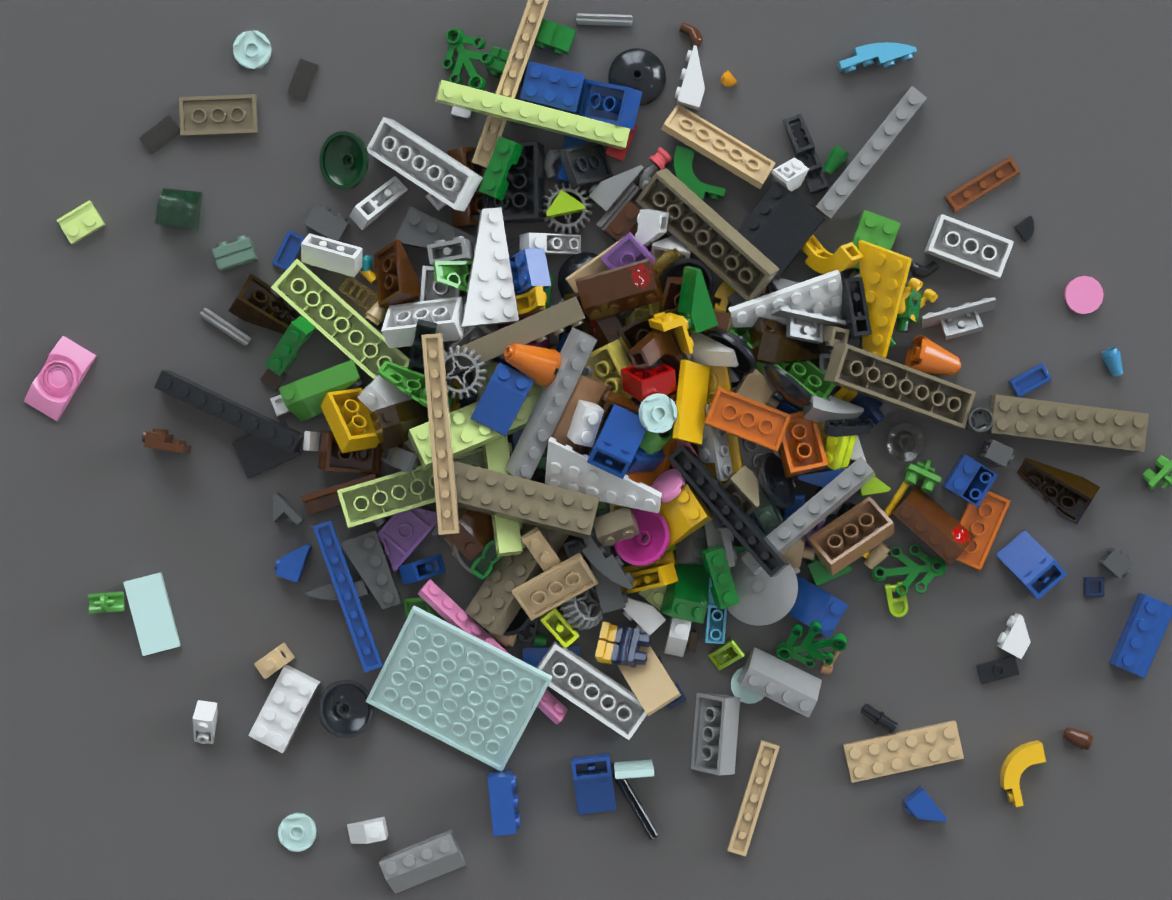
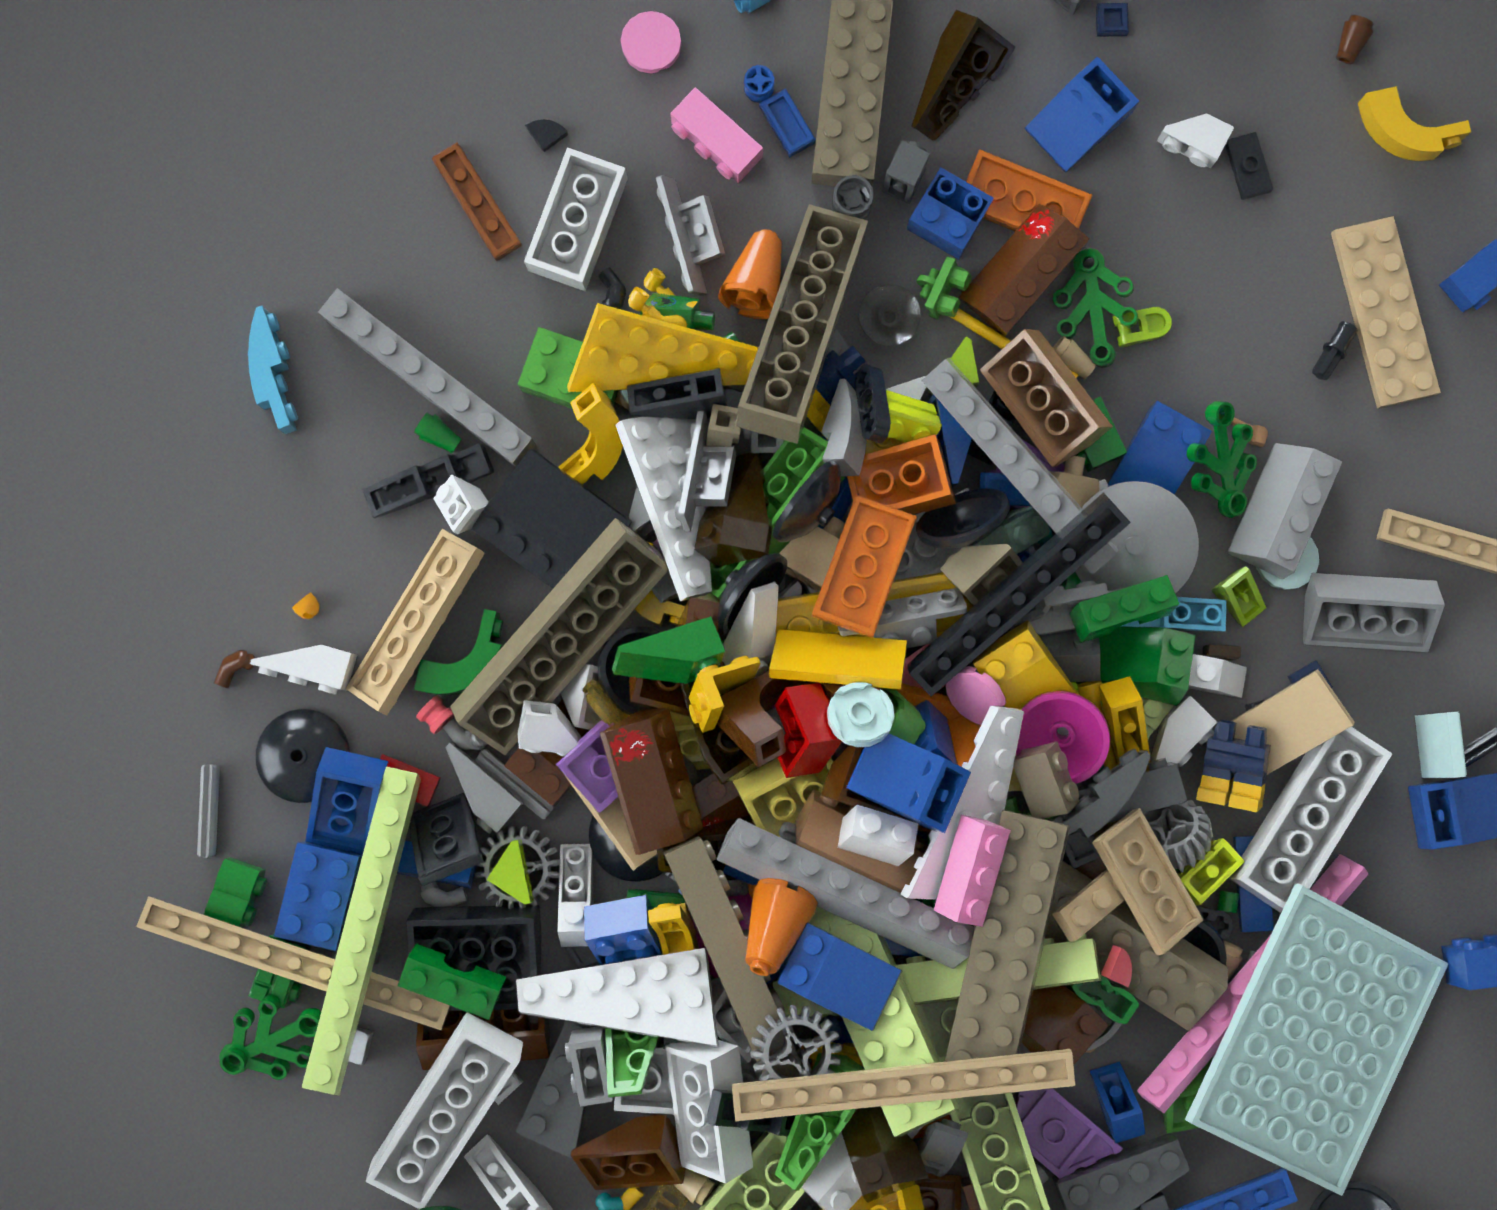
camera: 90 degrees left, 5 degrees down
none -> bright pink brick [670,87,763,183]
none -> blue wheel [744,65,775,103]
none -> bright pink brick [934,815,1011,927]
none -> coral tile [1101,945,1132,988]

